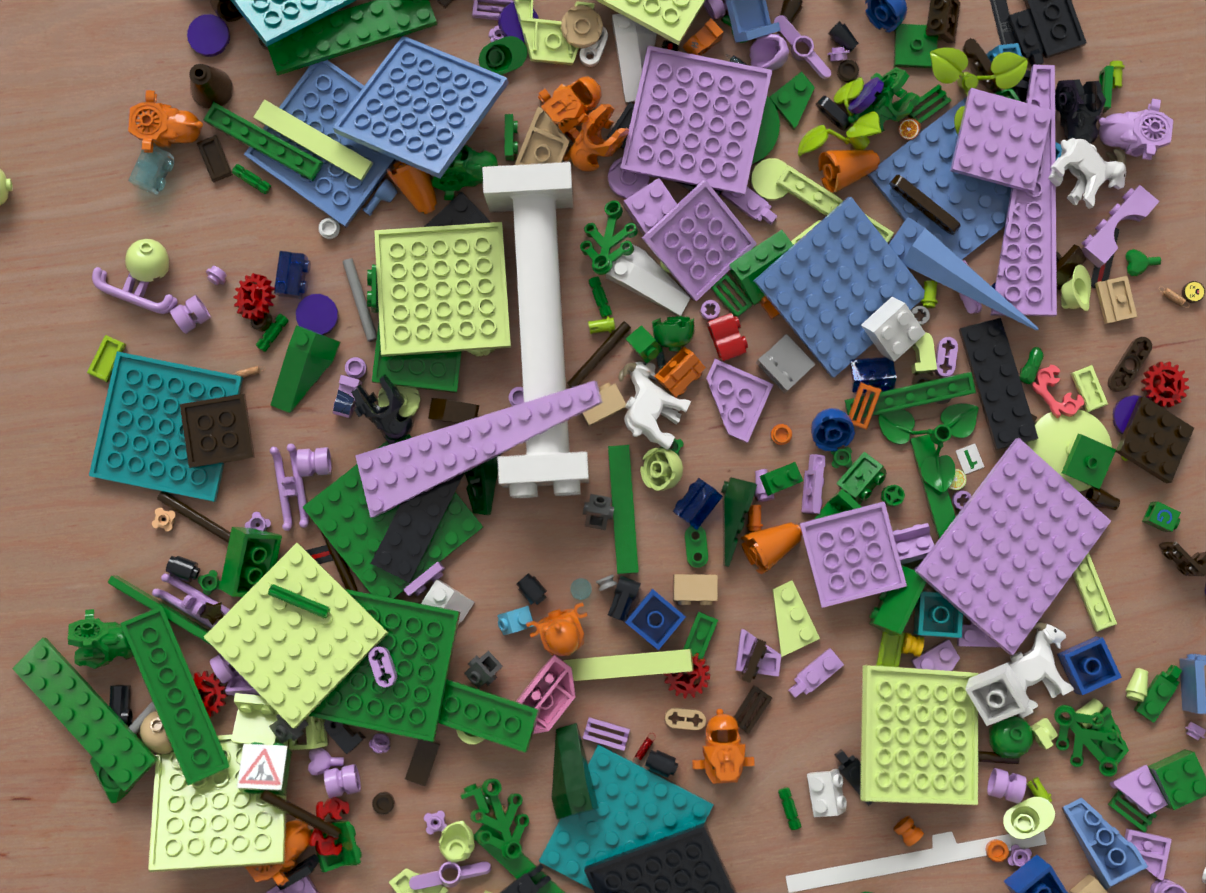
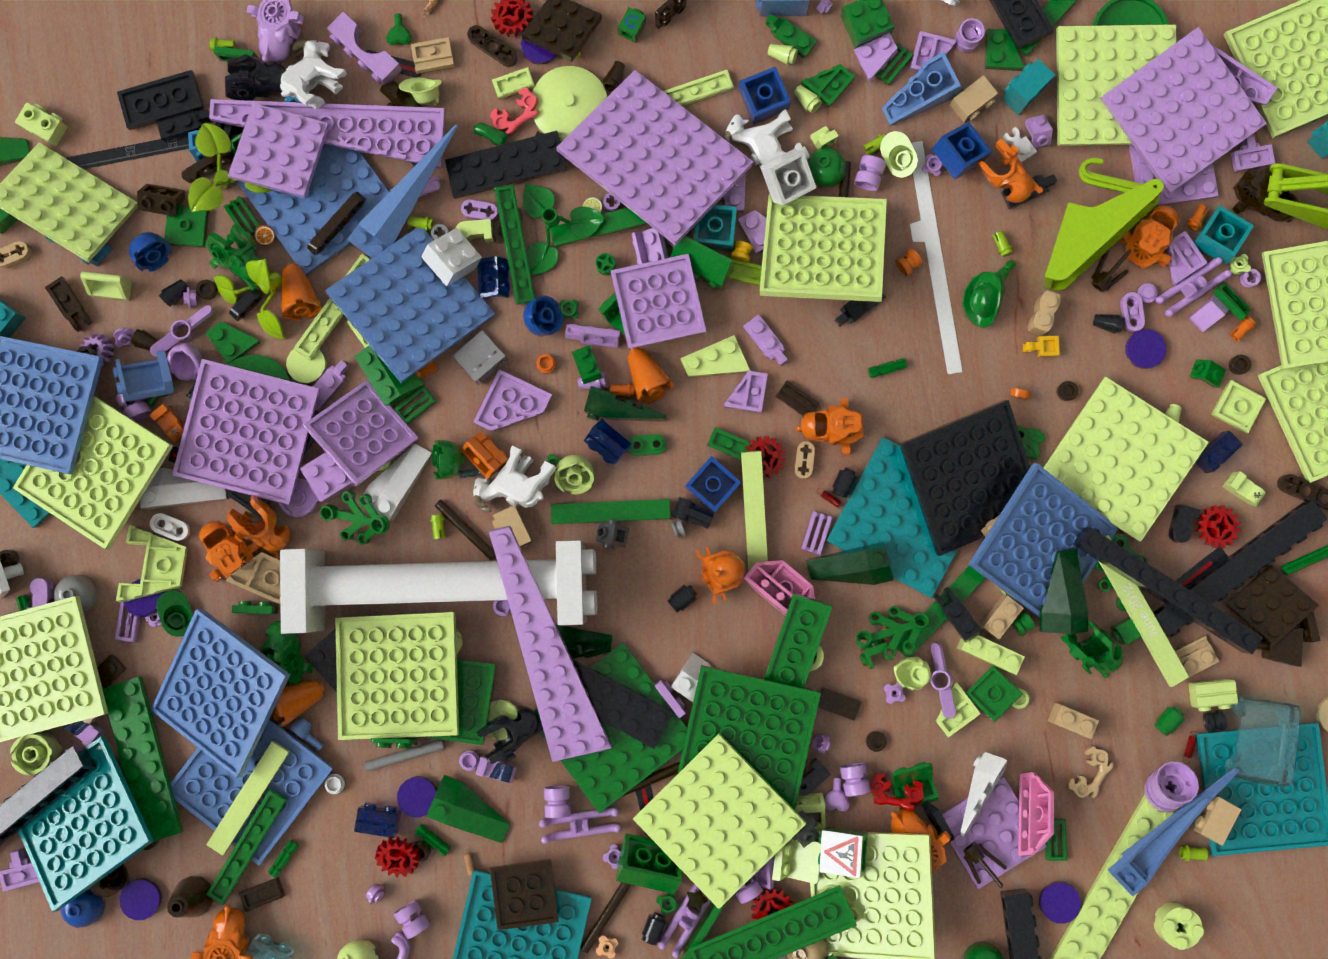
camera: 85 degrees left, 0 degrees up
dark brown piece [260,789,341,839] -> none
green axle [268,584,330,618] -> none
lavender beam [369,646,397,687] -> none
dark brown slope [428,398,479,424] -> none
dark grey brick [464,650,503,689] -> none
medium azure bracket [497,606,534,635] -> none
tan tile [561,5,603,48] -> none
clear light blue tile [570,578,592,600] -> none
green axle [589,276,612,318] -> none
green brick [626,325,662,364] -> none
tan brick [673,574,718,605] -> none
lavender bush [700,300,720,320] -> none
red brick [706,313,748,362] -> none
dark brown plate [740,638,767,683] -> none
white bracket [807,769,847,817] -> none
green bracket [836,452,887,504] -> none
dark purple tile [848,77,884,115] -> none
orange tile [848,382,881,430] -> none
white sticker [956,444,984,474] -> none
orange tile [985,839,1009,862] -> none
green plant [1054,705,1119,777] -> none
green plate [1061,434,1116,489] -> none

